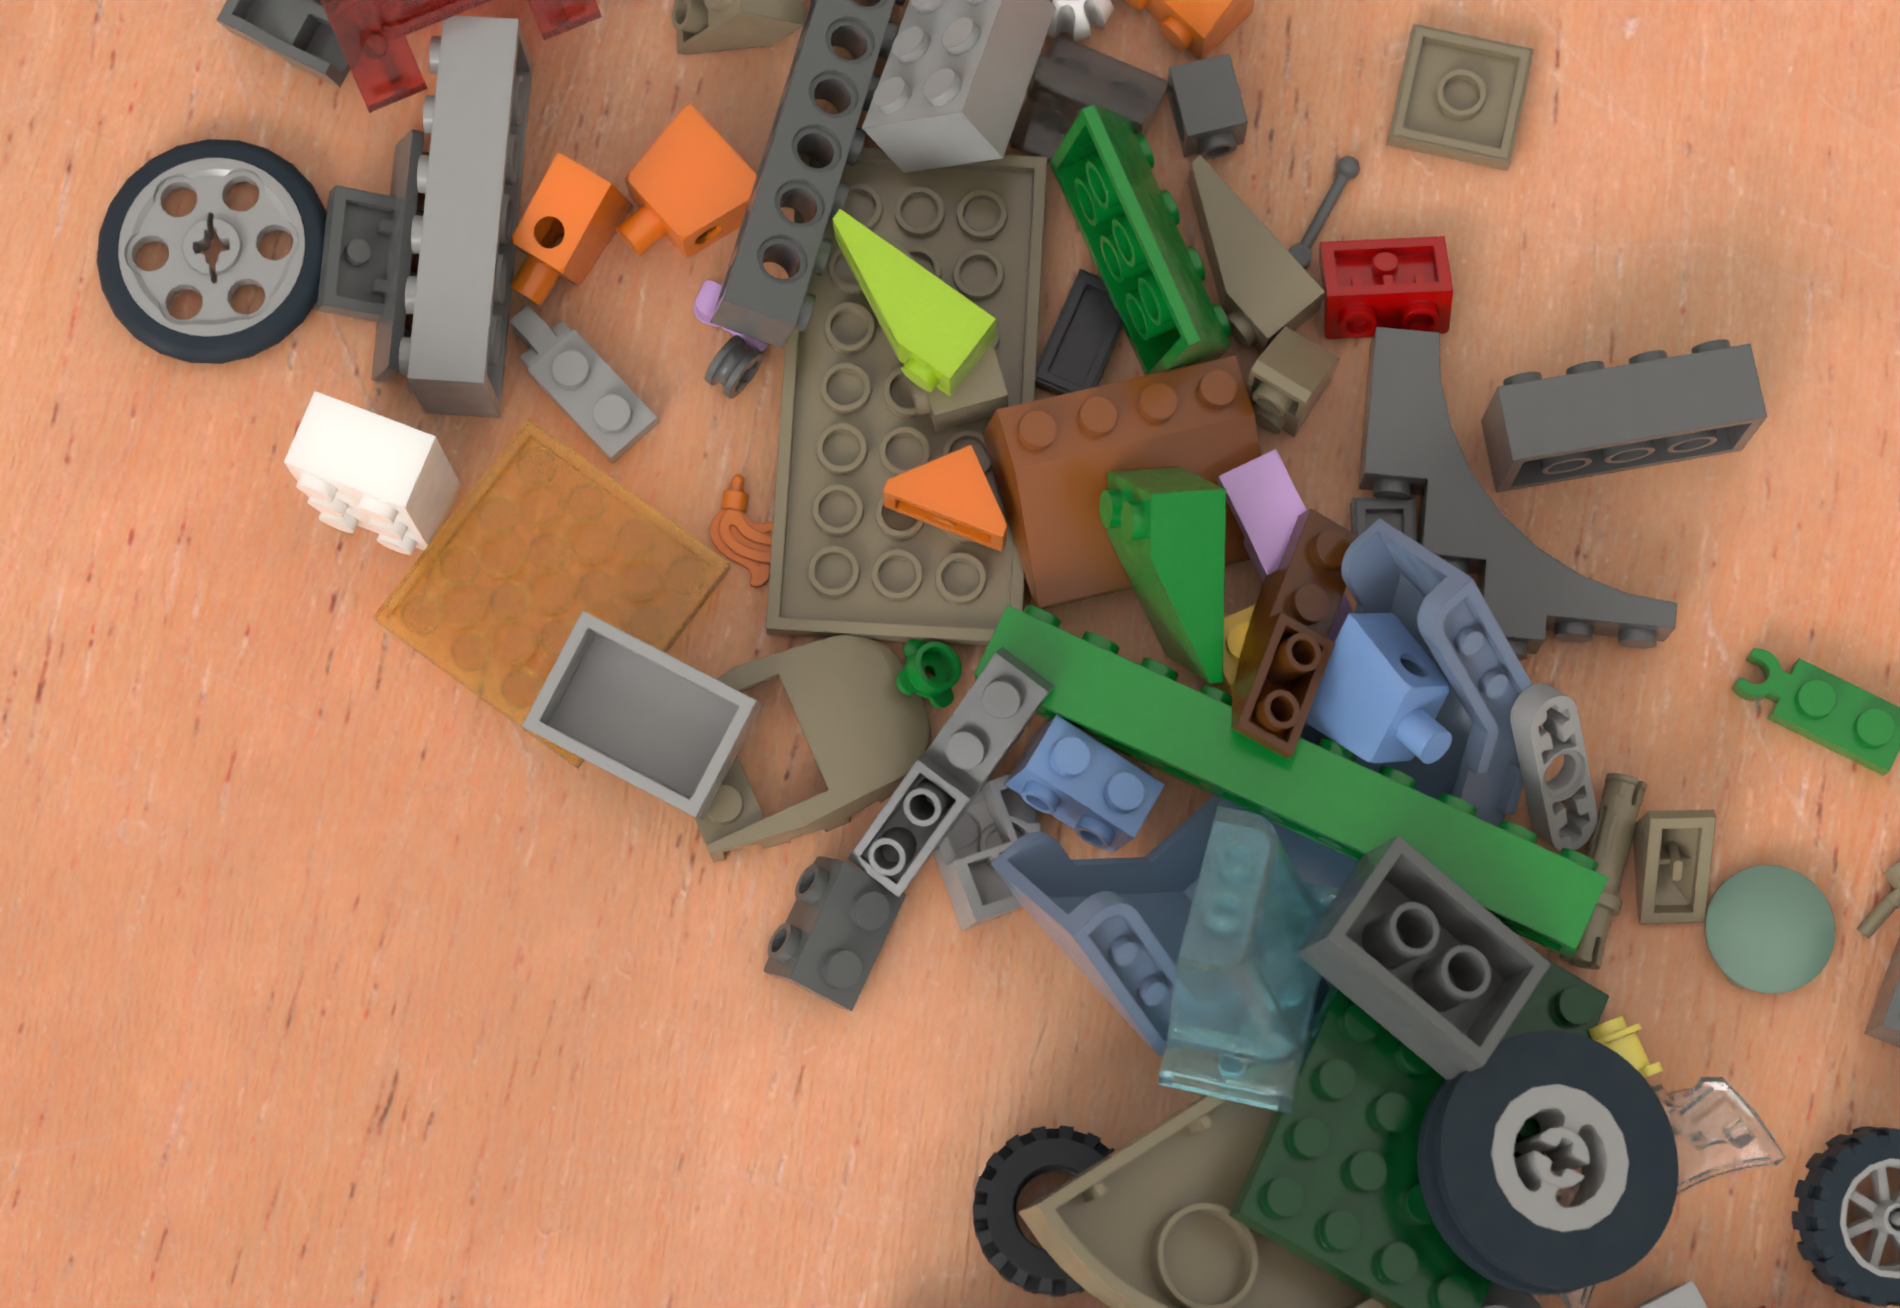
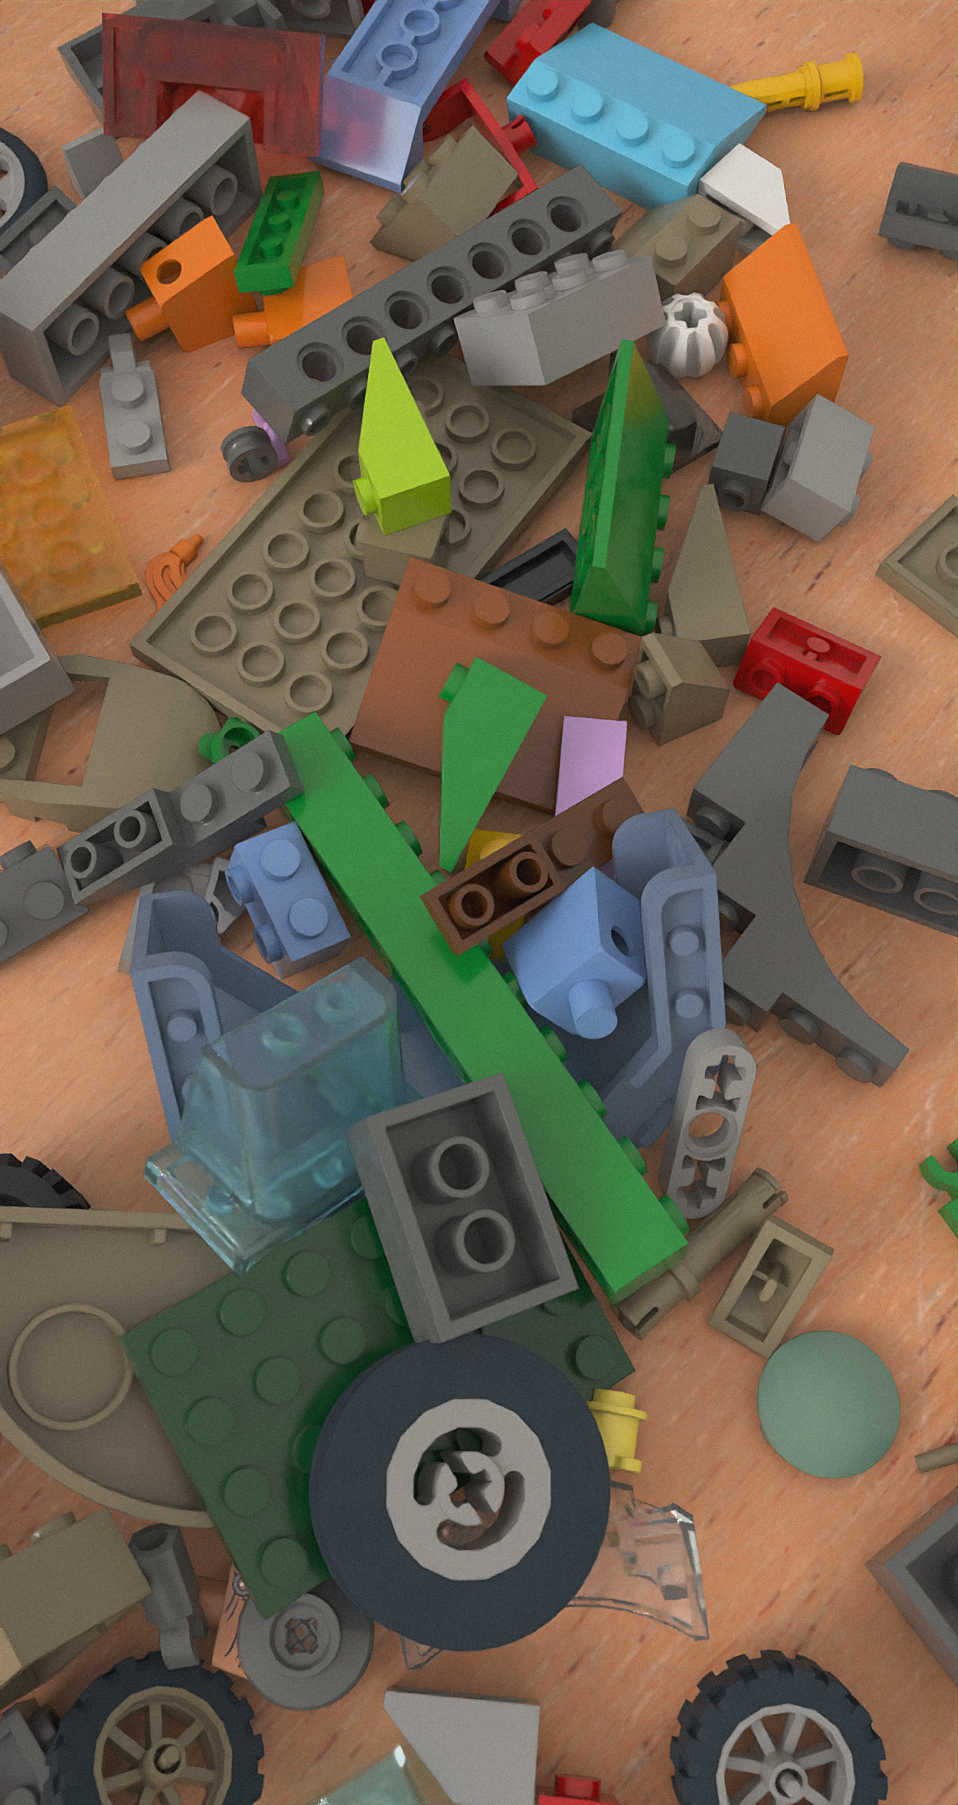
camera: 30 degrees right, 10 degrees down
orange slope [883,445,1007,552] -> none
dark grey hinge [1288,156,1360,269] -> none
none -> light grey slope [61,125,124,200]
none -> green plate [234,171,325,296]
none -> light grey brick [760,393,875,542]

